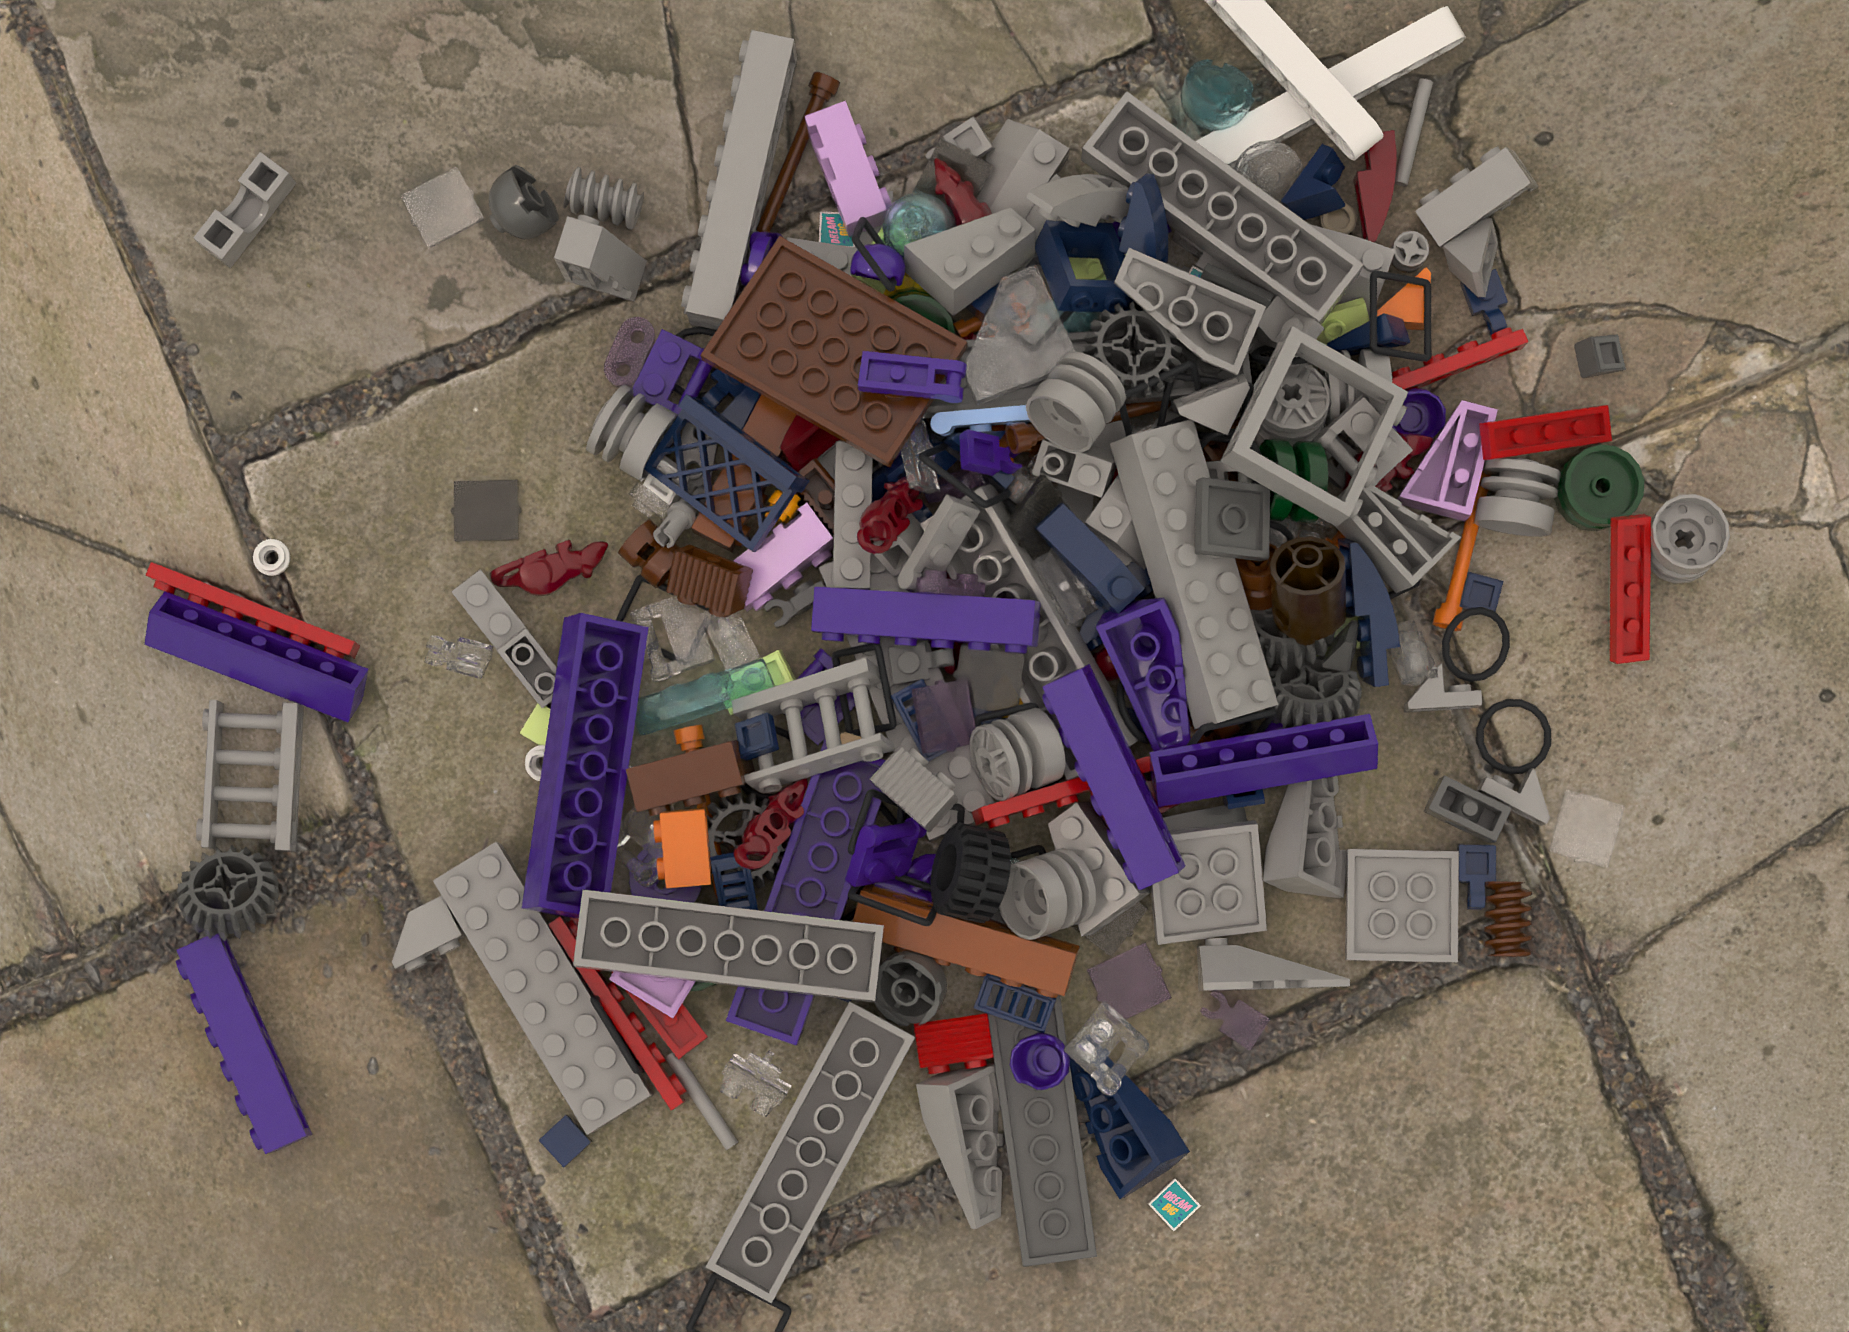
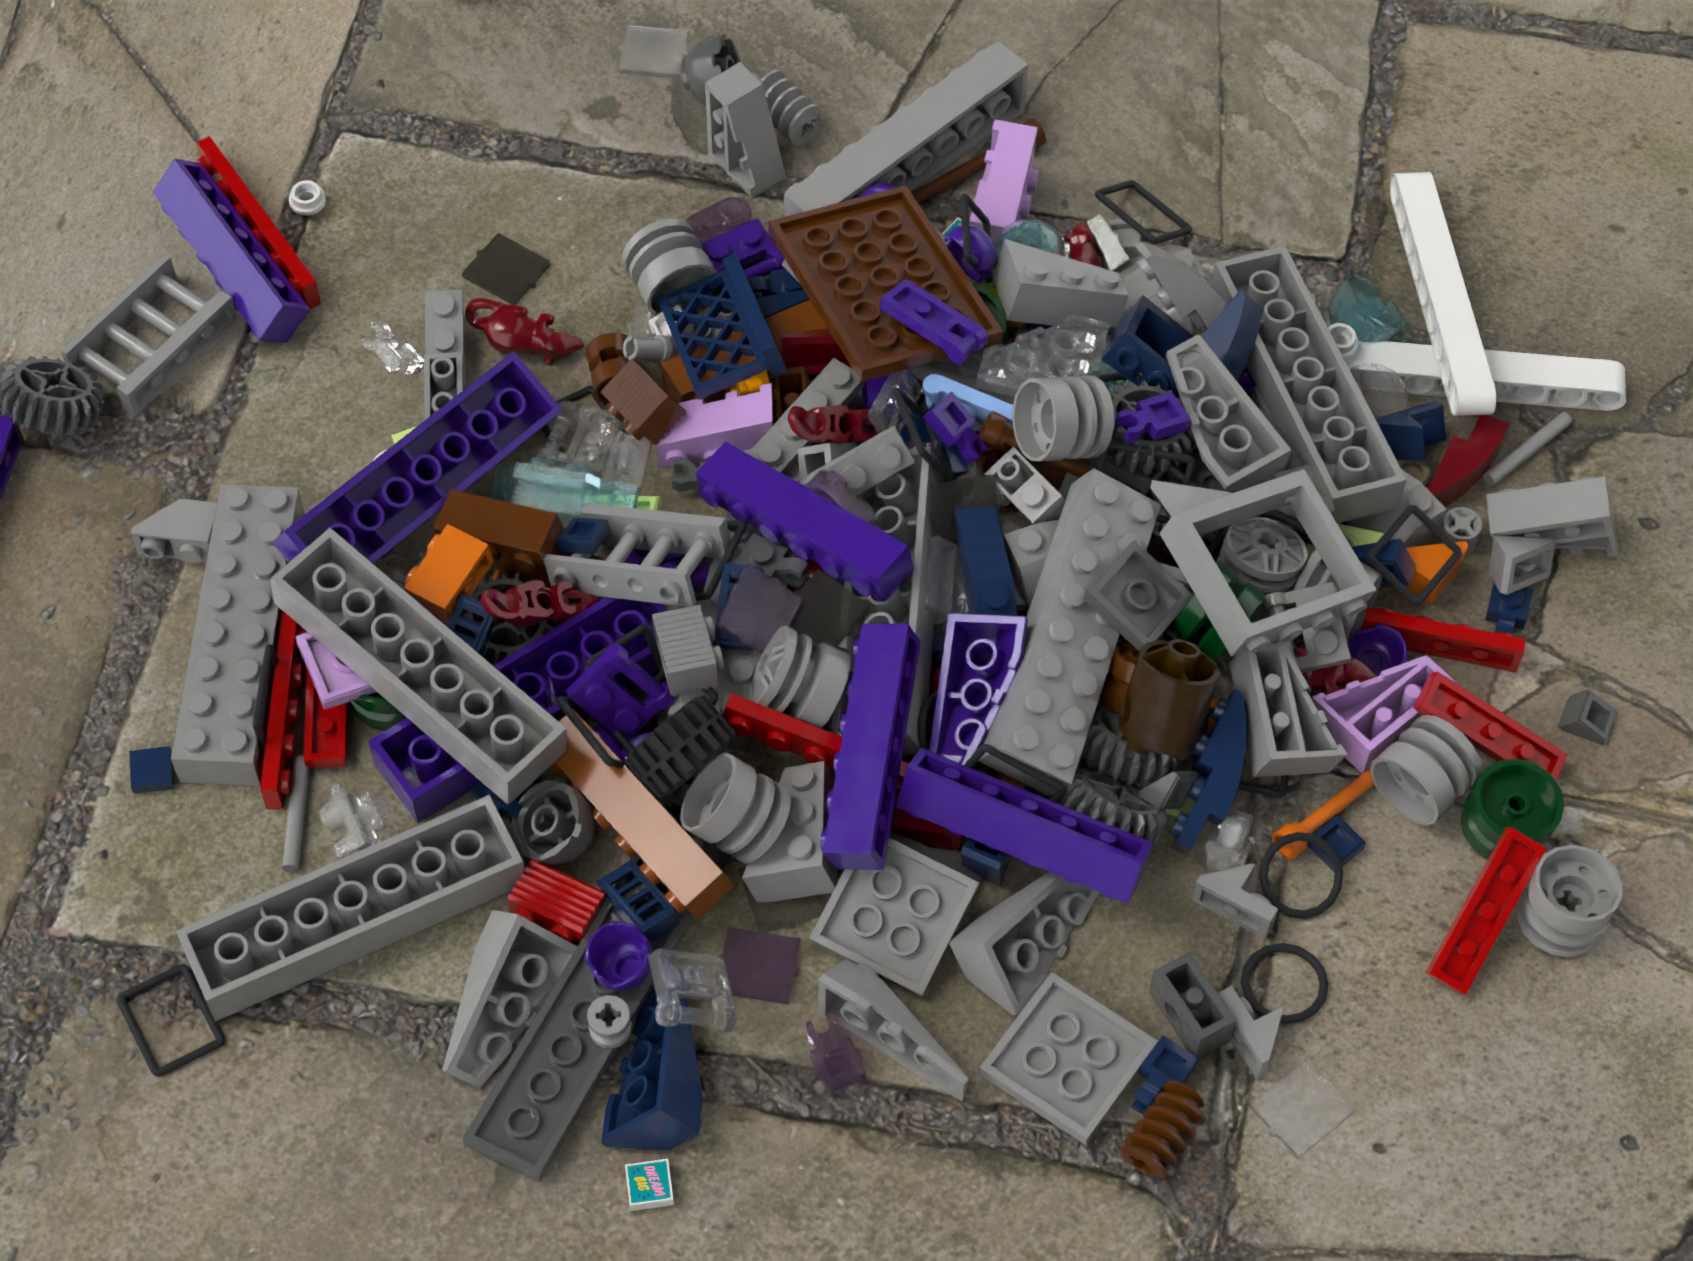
camera: 30 degrees right, 25 degrees down
none -> light grey wheel [587,995,632,1049]
none -> black piece [1095,180,1192,244]
none -> dark purple plate [1114,392,1191,443]
none -> white plate [1328,323,1359,359]

